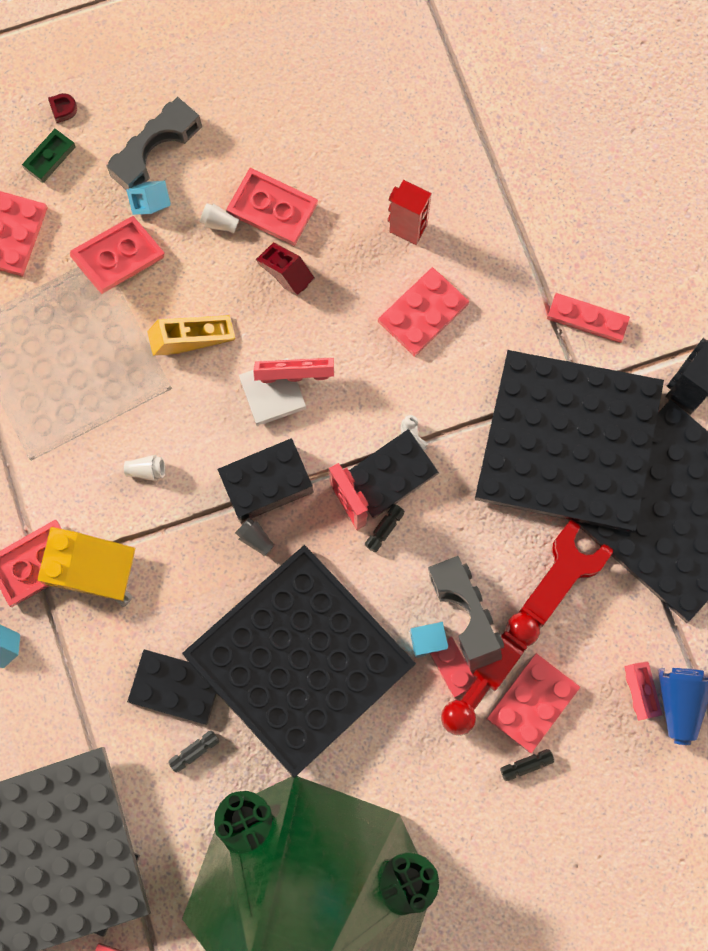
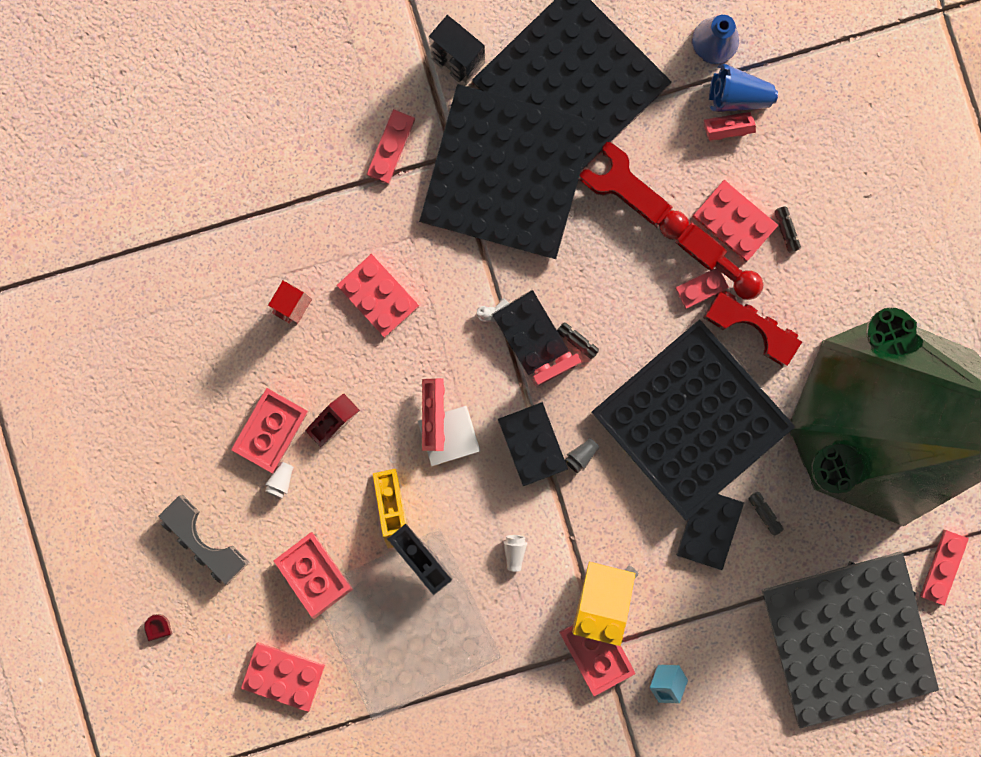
camera: 85 degrees left, 10 degrees up
dark green plate [22,128,76,183] -> none
medium azure panel [126,180,171,215] -> none
medium azure panel [409,622,448,658] -> none
dark grey arch [428,556,504,671] -> none
none -> black slope [387,523,454,596]
none -> red arch [703,291,802,367]

